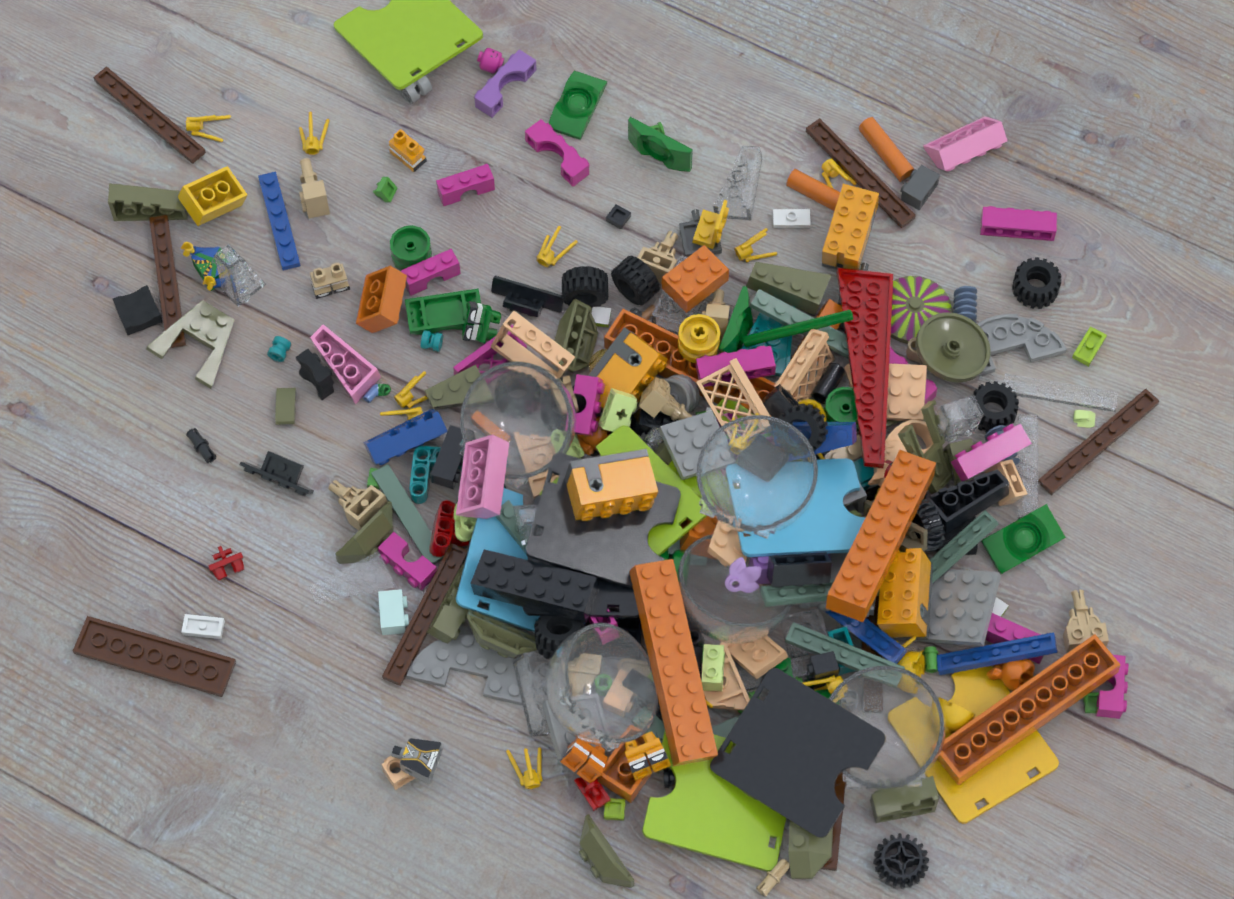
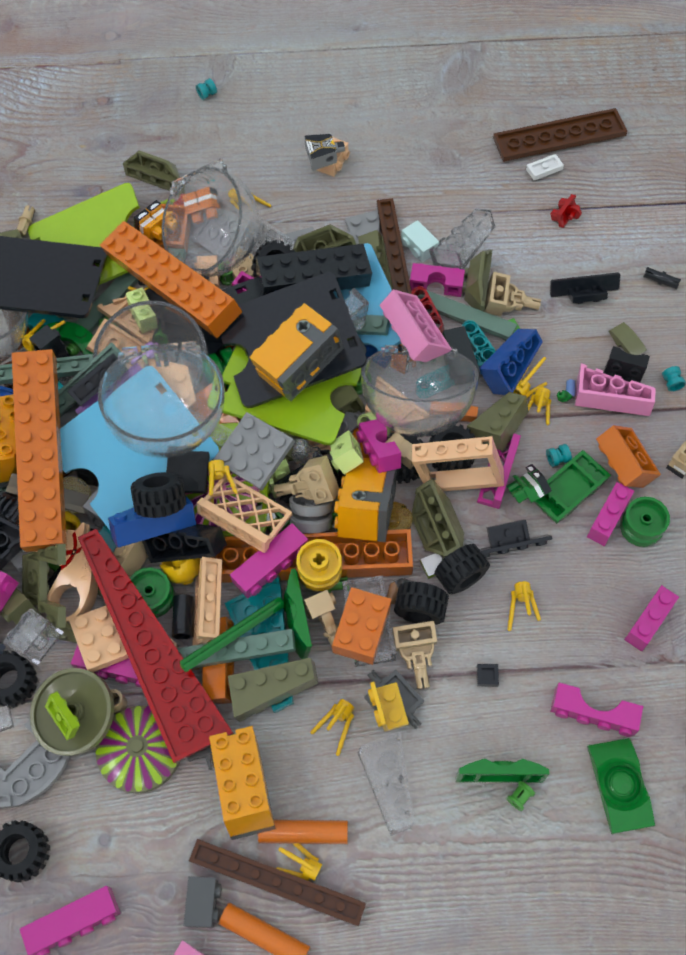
camera: 150 degrees right, 0 degrees up
white plate [773,209,810,228] -> none
sand blue piece [953,286,977,323] -> none
none -> lime plate [45,691,80,740]

